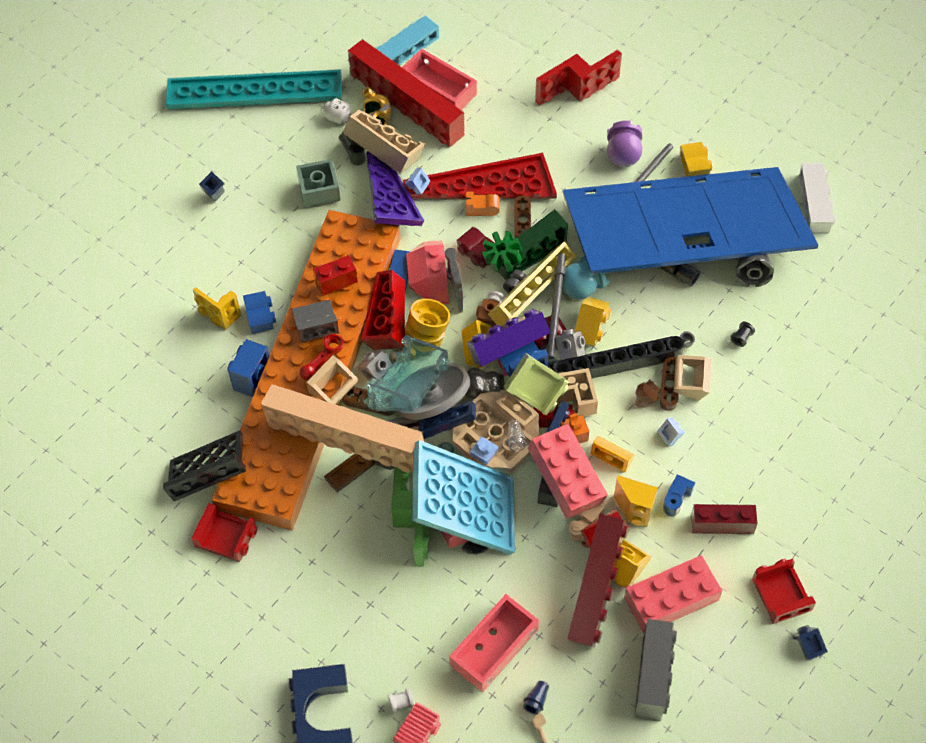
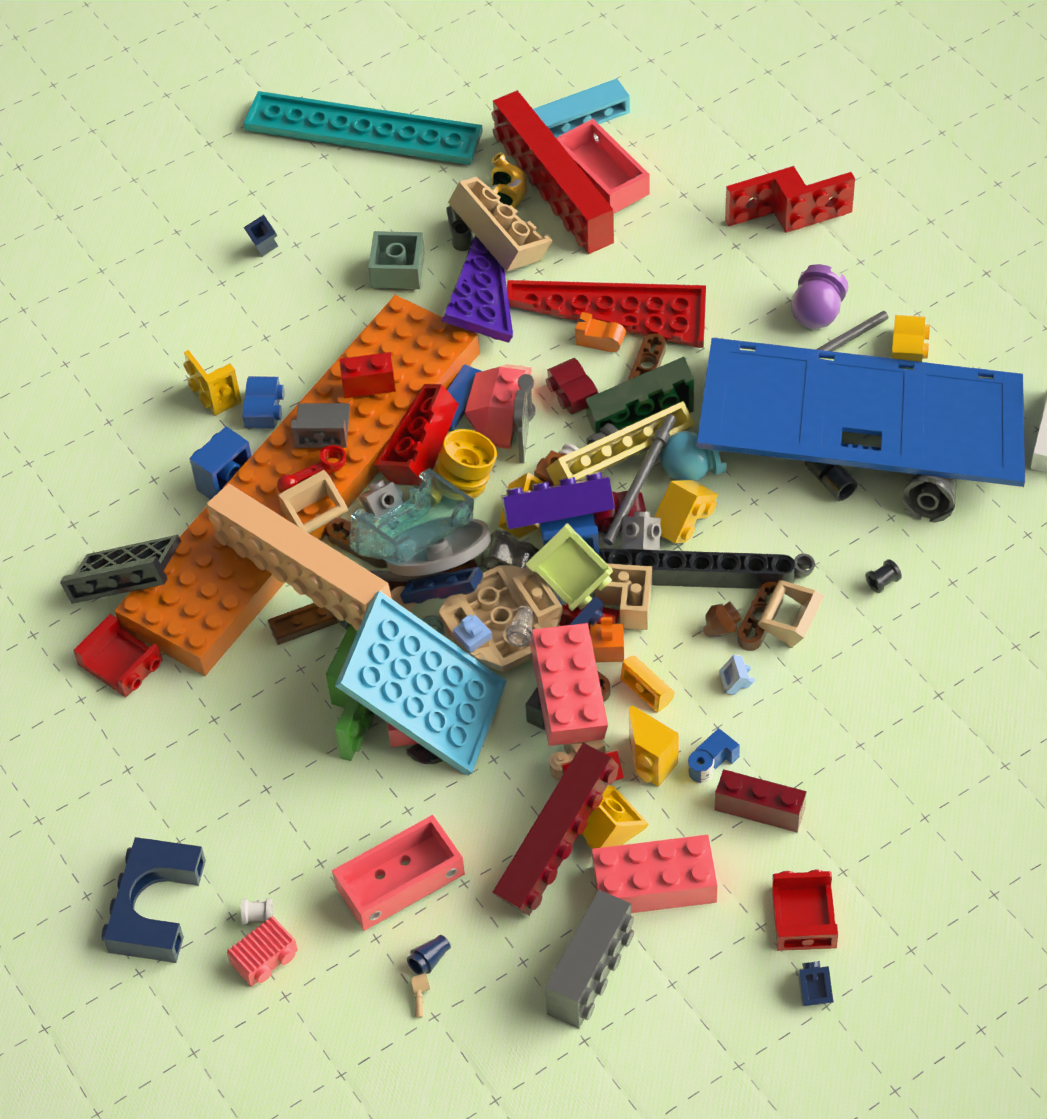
camera: 20 degrees right, 5 degrees down
white head [324,98,351,125] -> none
light blue tile [405,168,430,194] -> none
green gear [482,231,522,273] -> none

